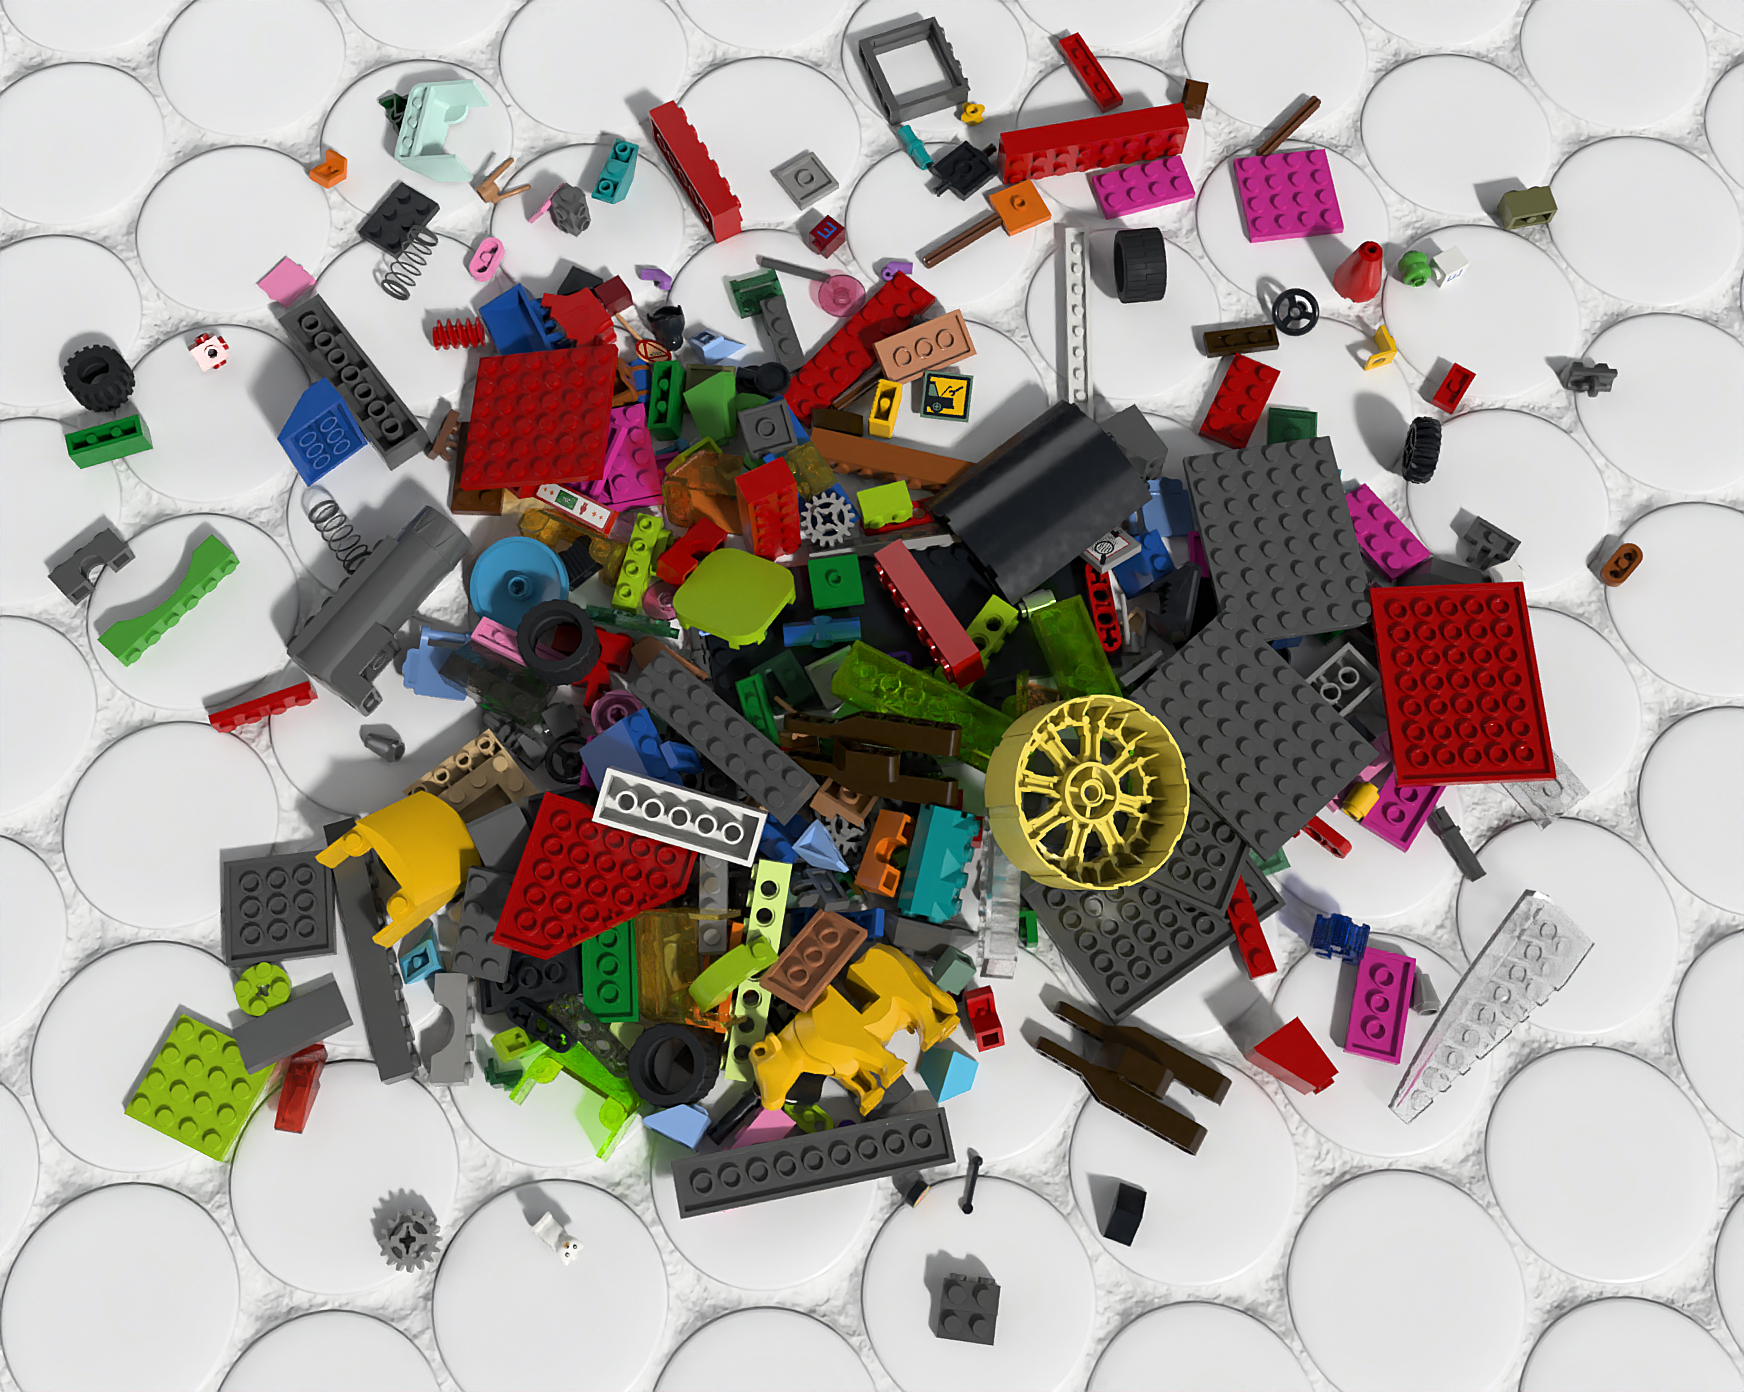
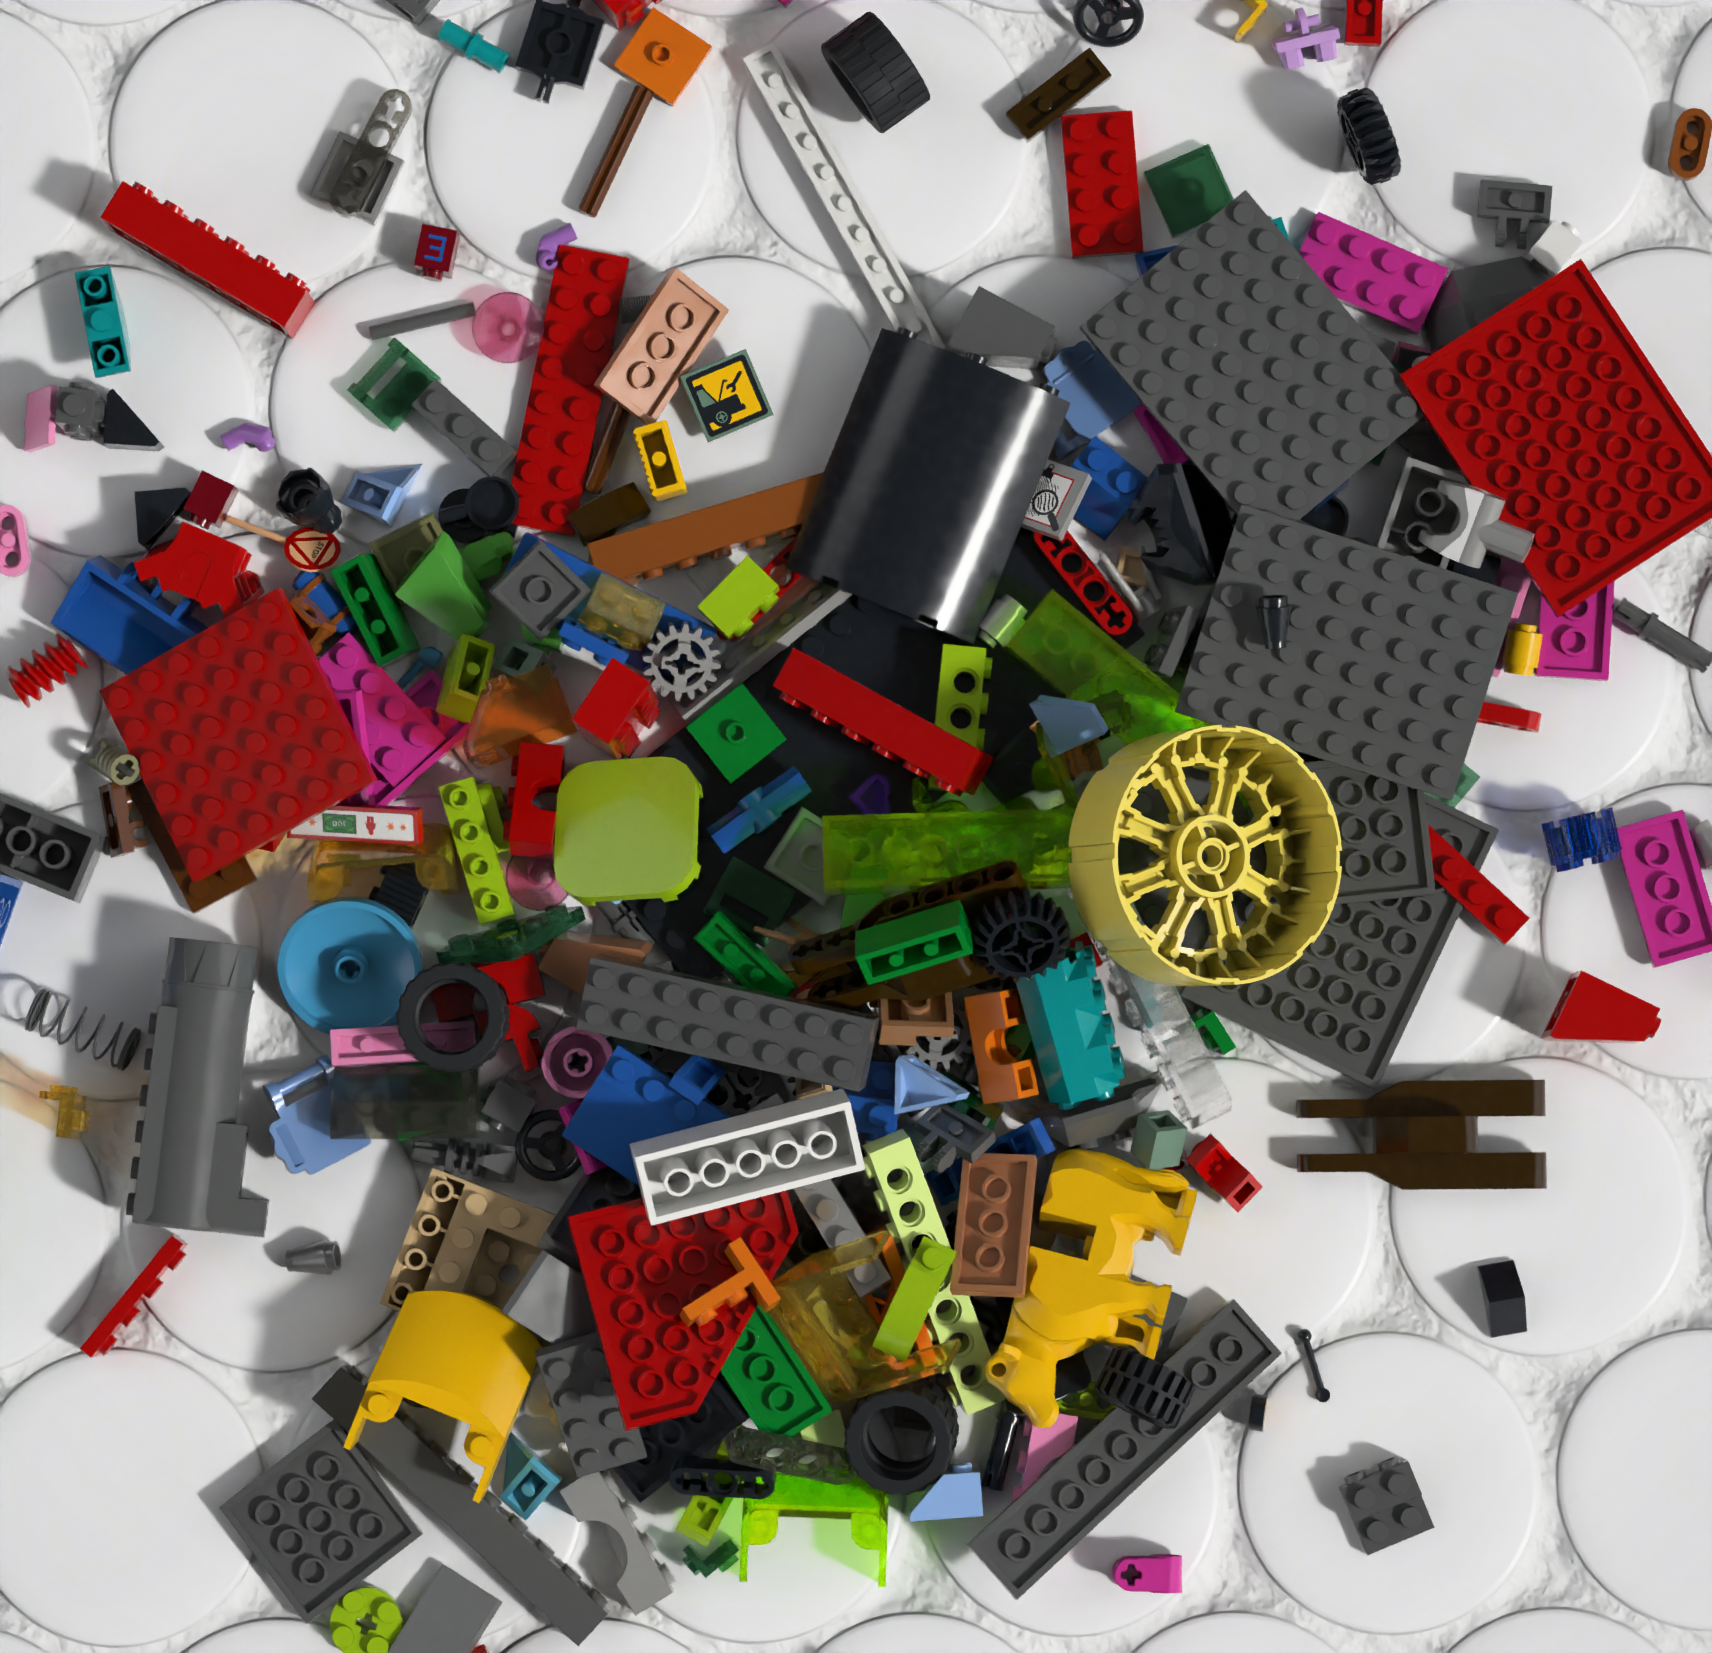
camera: 25 degrees left, 15 degrees up
medium azure slope [919,1047,979,1104] -> none
none -> clear yellow bracket [39,1085,90,1139]
none -> olive hinge [86,738,140,785]
none -> black slope [104,389,164,452]
none -> clear smoke beam [330,89,412,218]
none -> orange bracket [679,1237,781,1327]
none -> green brick [855,900,973,986]
none -> black gear [971,889,1070,984]
none -> light blue slope [1029,695,1108,755]
none -> black tyre [1094,1348,1195,1429]
none -> dark pink piece [1112,1554,1182,1594]
none -> black cone [1256,595,1292,649]
none -> lavender hips [1270,7,1340,70]
none -> light grey connector [1418,480,1535,568]

